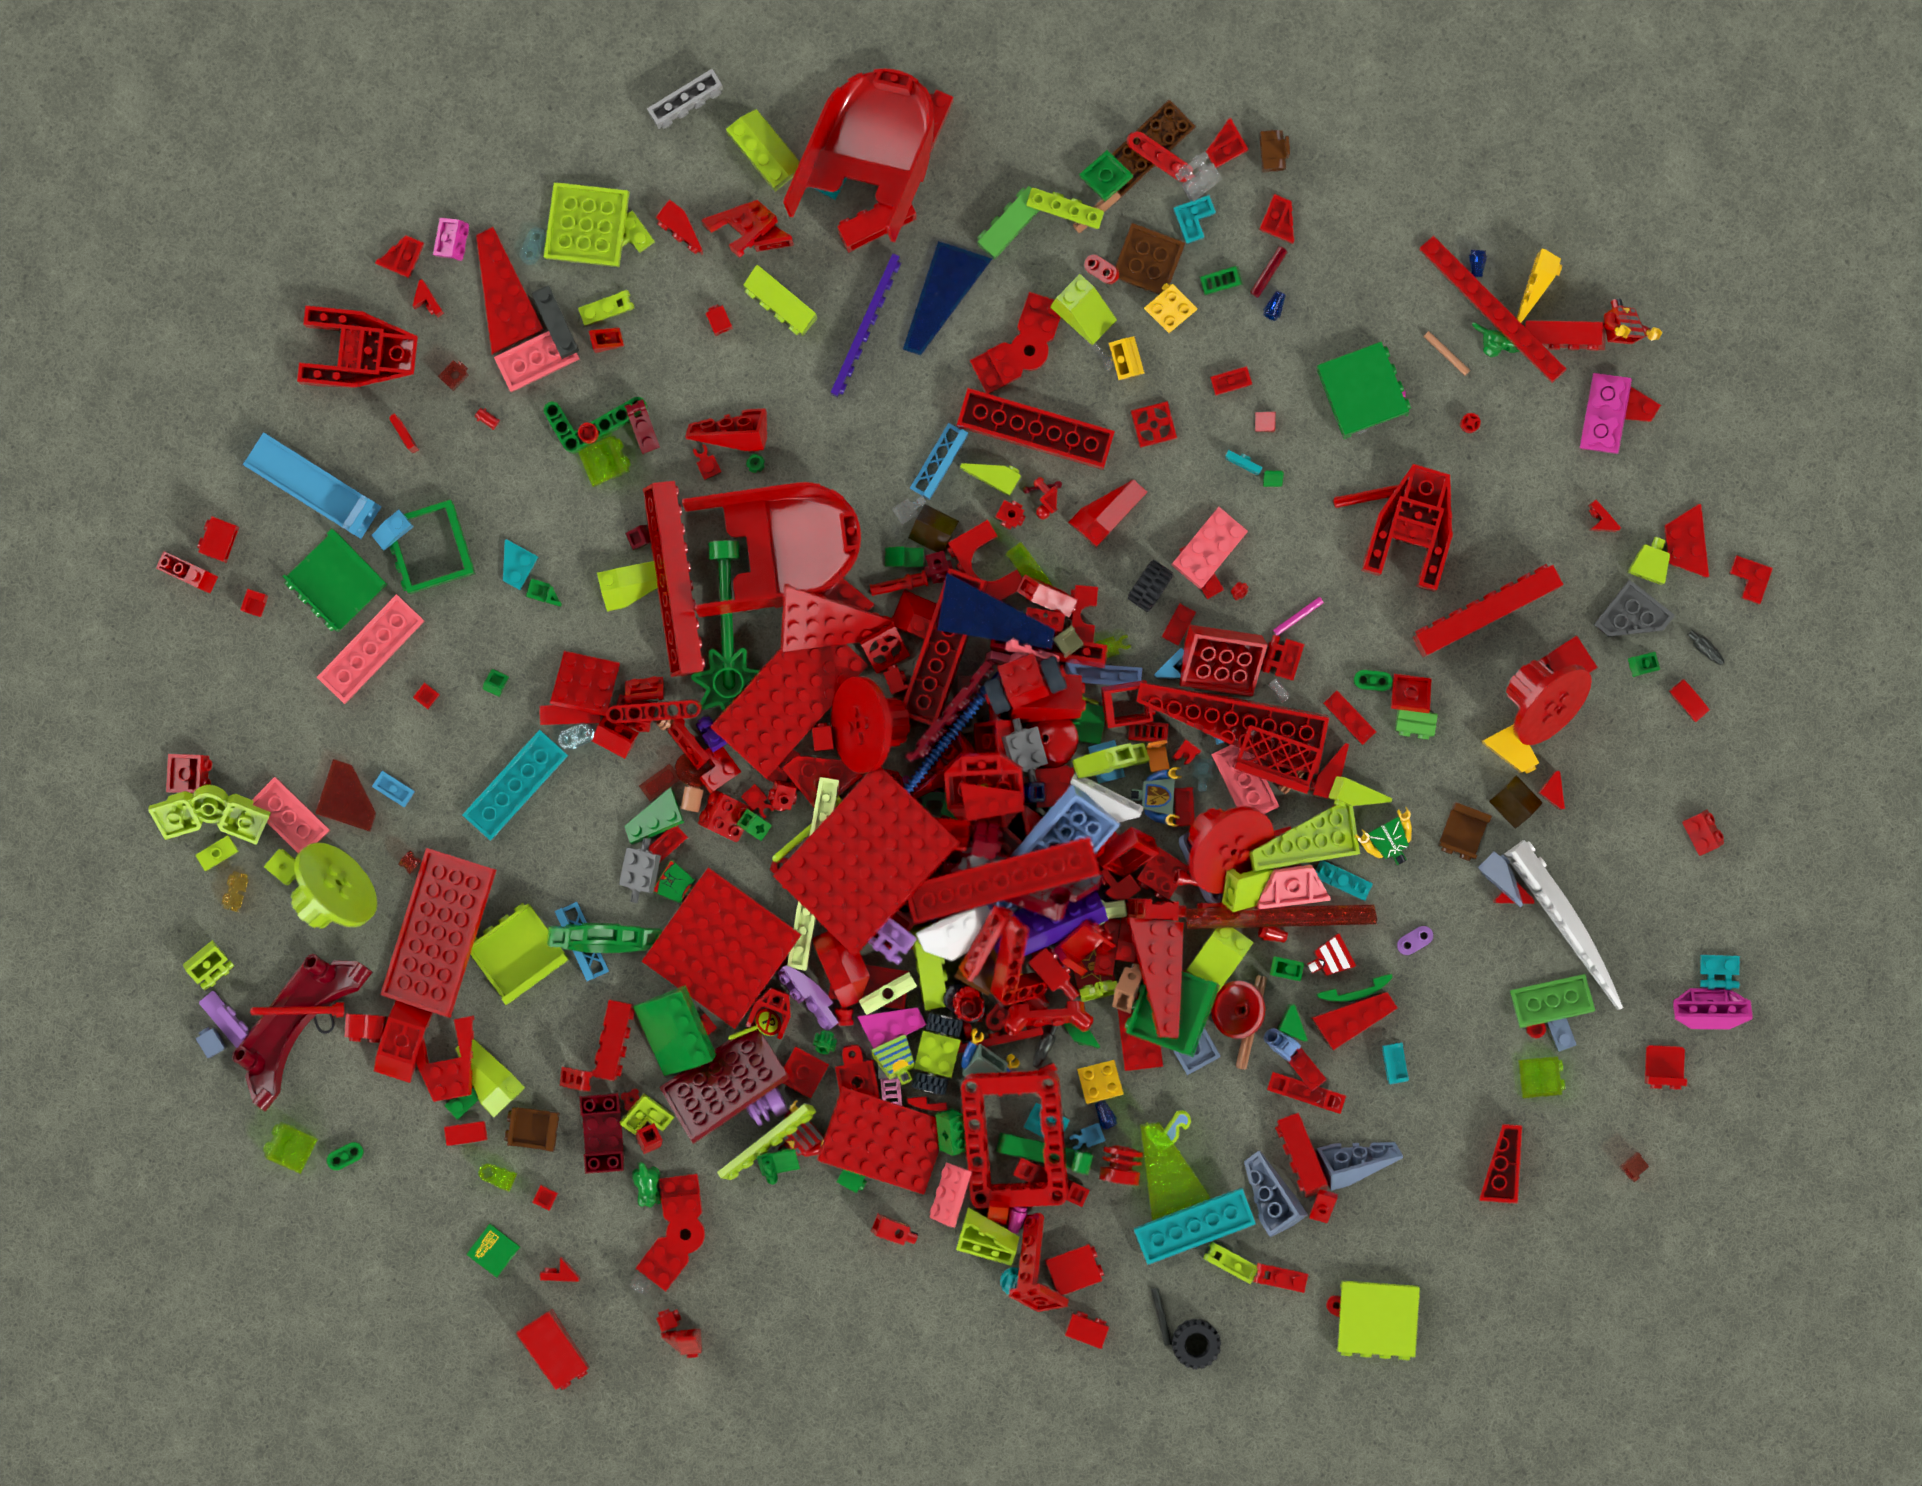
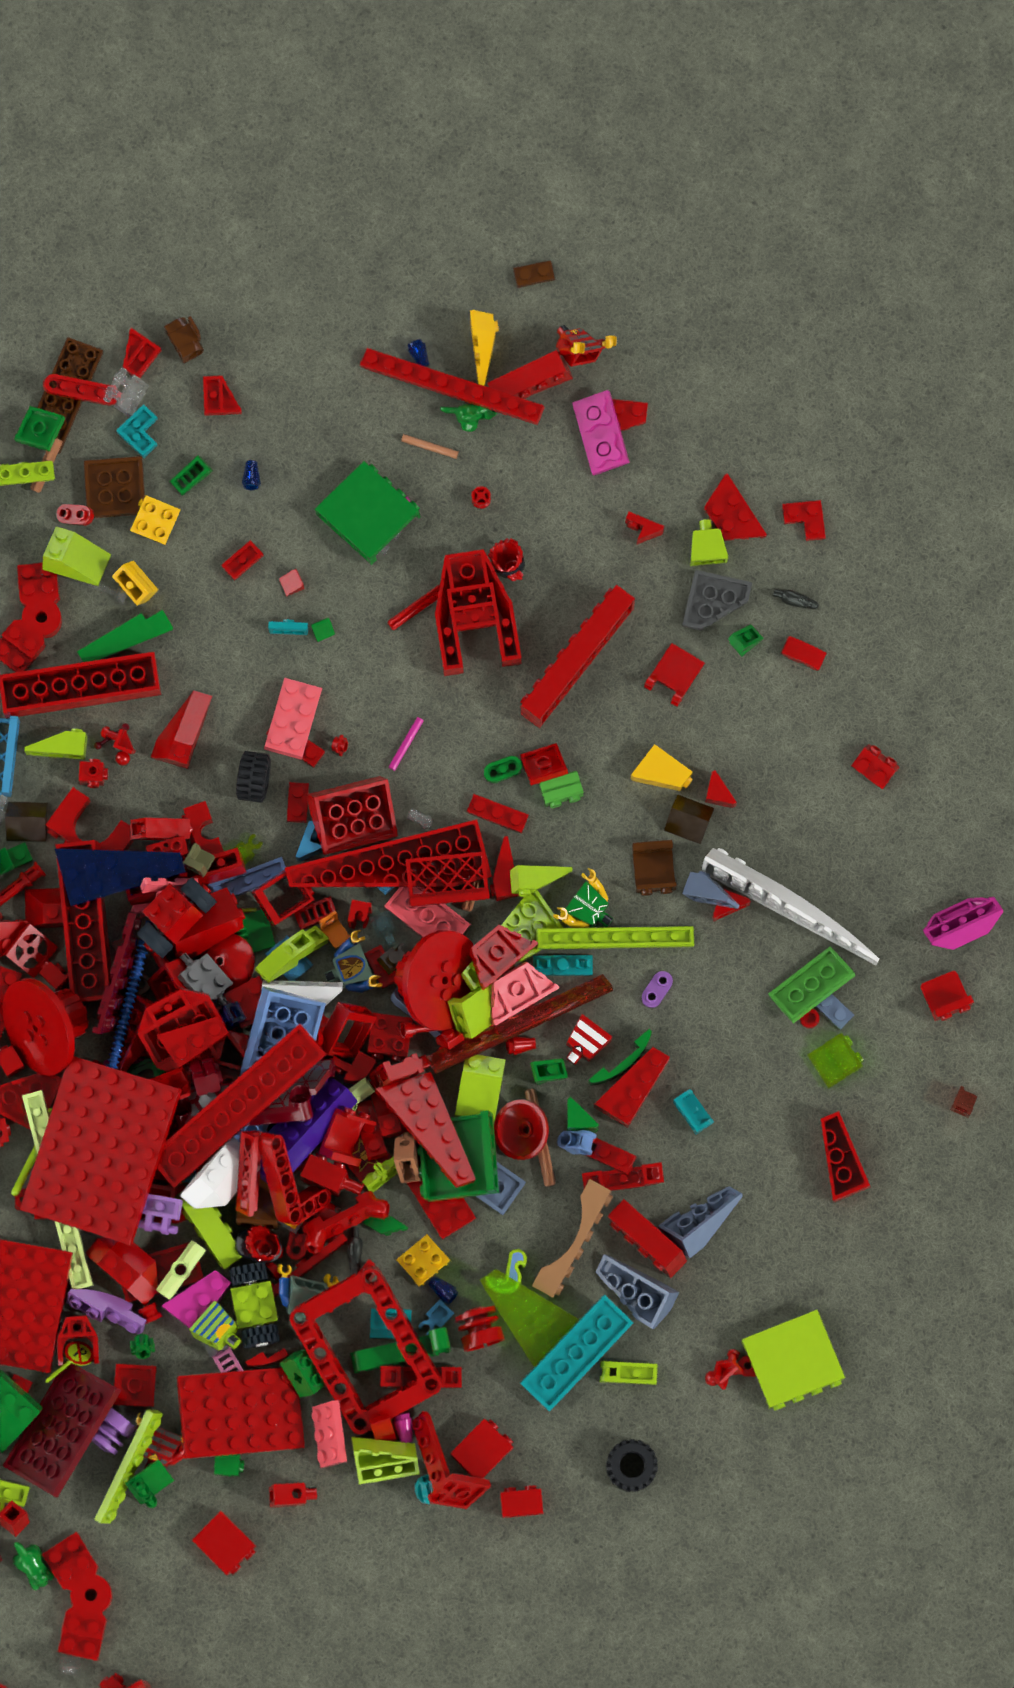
camera: 25 degrees left, 10 degrees down
red plate [835,1044,880,1098] -> none
dark red brick [924,550,953,584] -> none
clear neon green slope [1005,542,1053,586] -> none
red piece [1130,401,1177,448] -> none
pearl dark grey bar [1151,1287,1172,1346] -> none
dark red axle [1250,246,1287,298] -> none
red plate [1253,1263,1308,1293] -> none
red plate [1262,635,1305,681] -> none
red plate [1309,1189,1338,1223] -> none
red piece [1506,660,1592,745] -> none
teal plate [1700,955,1740,990] -> none
none -> green wedge [77,610,173,662]
none -> red brick [192,1511,257,1576]
none -> dark brown plate [377,943,411,975]
none -> red plate [435,1028,464,1050]
none -> red wing [469,925,538,991]
none -> red hair [488,538,525,582]
none -> reddish brown plate [513,260,555,288]
none -> medium nougat arch [532,1179,613,1298]
none -> lime tile [535,926,694,950]
none -> red piece [705,1349,744,1390]

